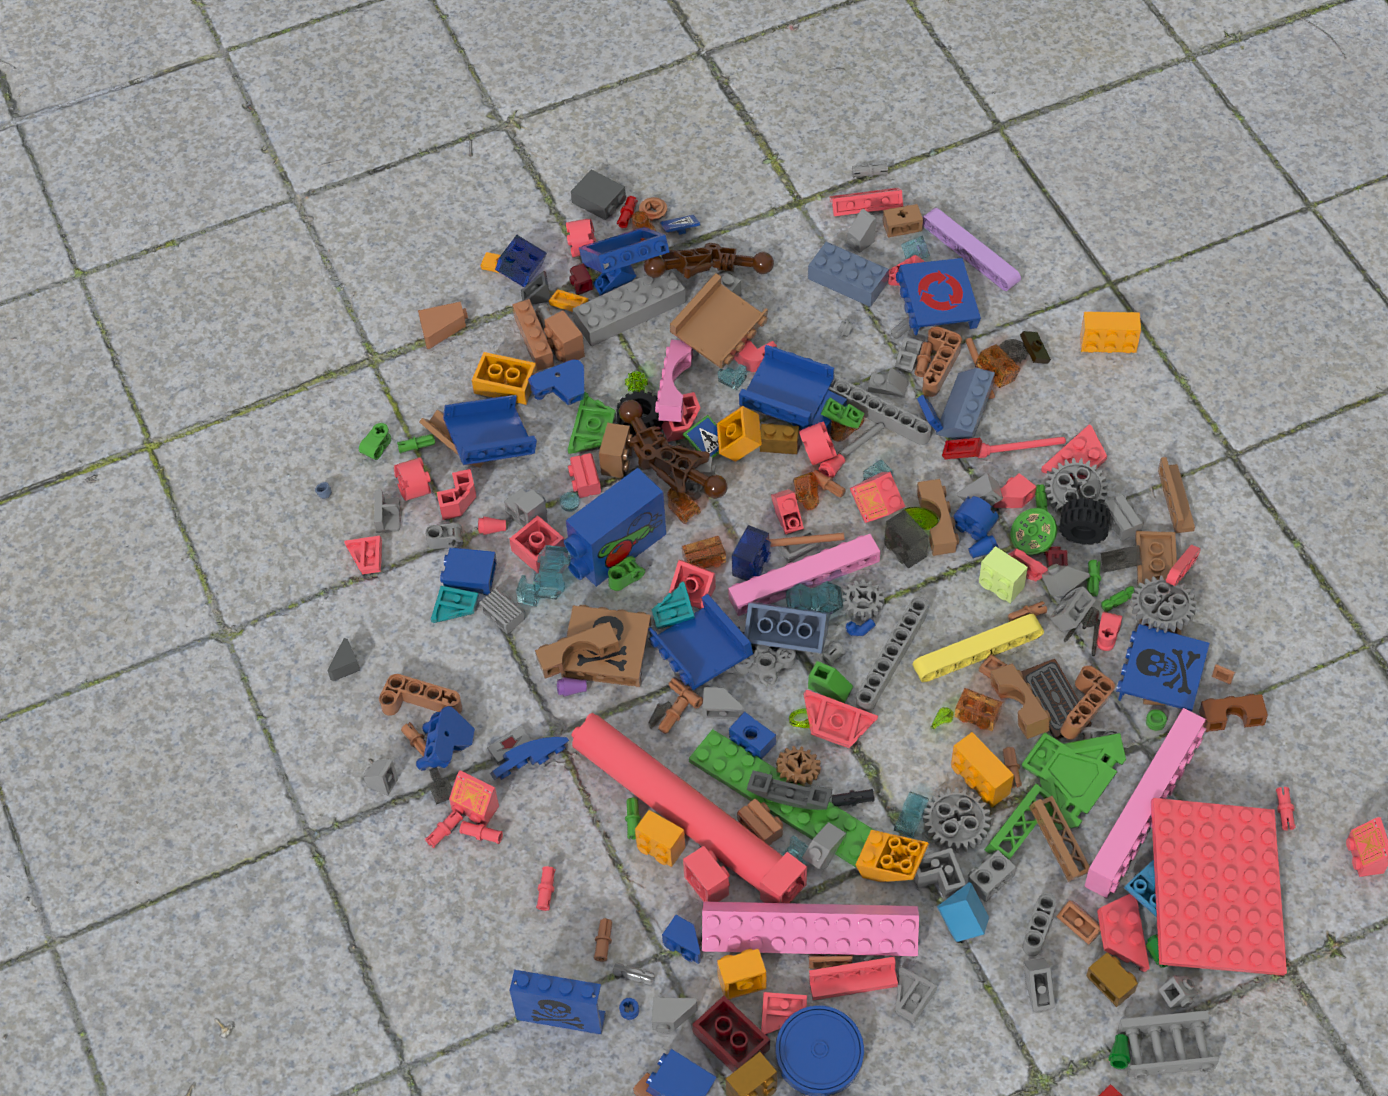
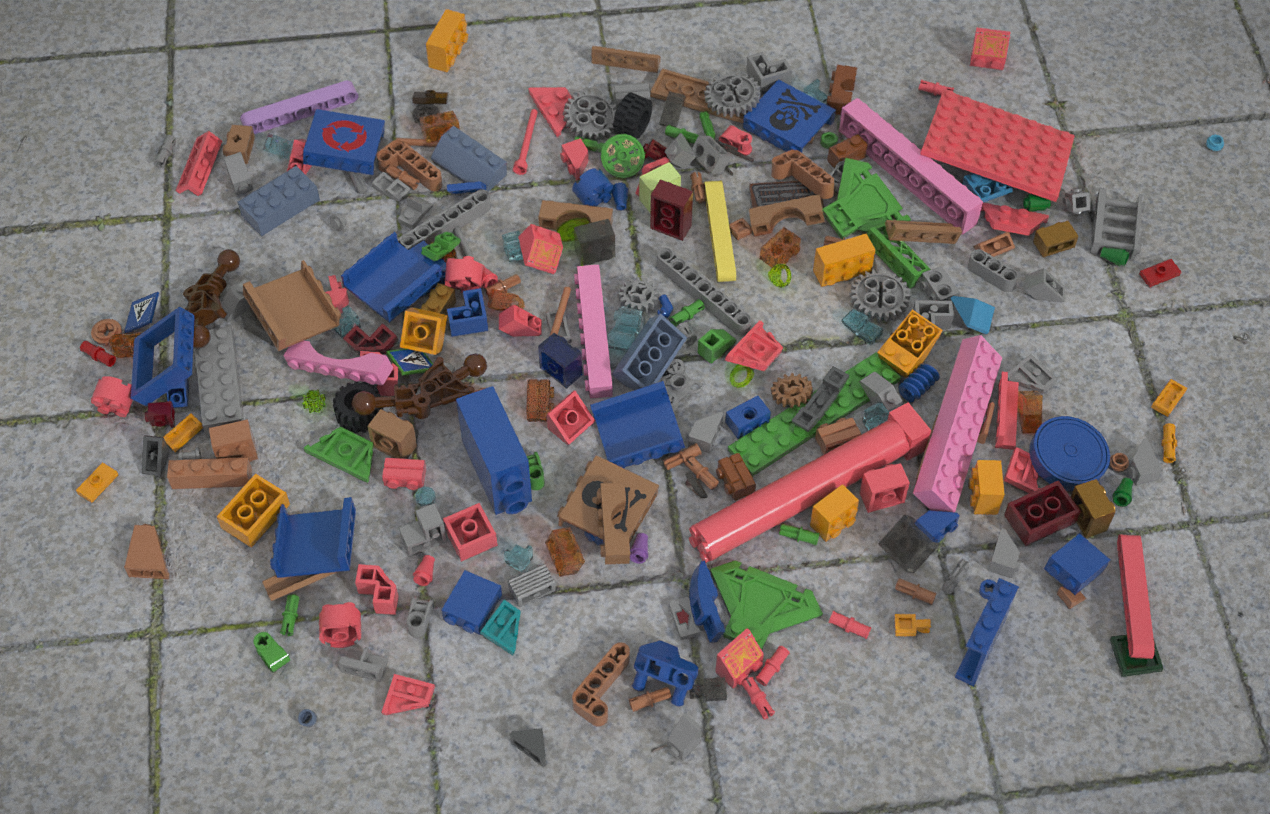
camera: 75 degrees left, 0 degrees up
clear blue brick [495,235,547,287] -> none
blue piece [528,359,584,405] -> none
clear light blue brick [533,545,571,600] -> none
dark grey brick [571,169,626,220] -> none
teal wing [651,582,695,629] -> none
black pin [831,789,875,807] -> none
red plate [942,438,983,460] -> none
light grey slope [957,473,1003,506] -> none
coral beam [1166,544,1201,586] -> none
nougat slope [1212,664,1236,684] -> none
none -> dark red brick [343,323,399,356]
none -> blue brick [447,288,488,337]
none -> clear orange brick [545,527,585,577]
none -> dark red brick [650,179,693,241]
none -> bright green pin [669,299,705,327]
none -> bright green plate [710,560,823,650]
none -> dark orange brick [716,453,756,501]
none -> light grey brick [746,52,792,94]
none -> clear light blue panel [803,79,828,103]
none -> dark orange brick [827,134,868,168]
none -> clear smoke brick [878,514,940,574]
none -> light orange plate [894,614,931,636]
none -> blue piece [898,364,940,403]
none -> clear orange slope [1018,391,1043,434]

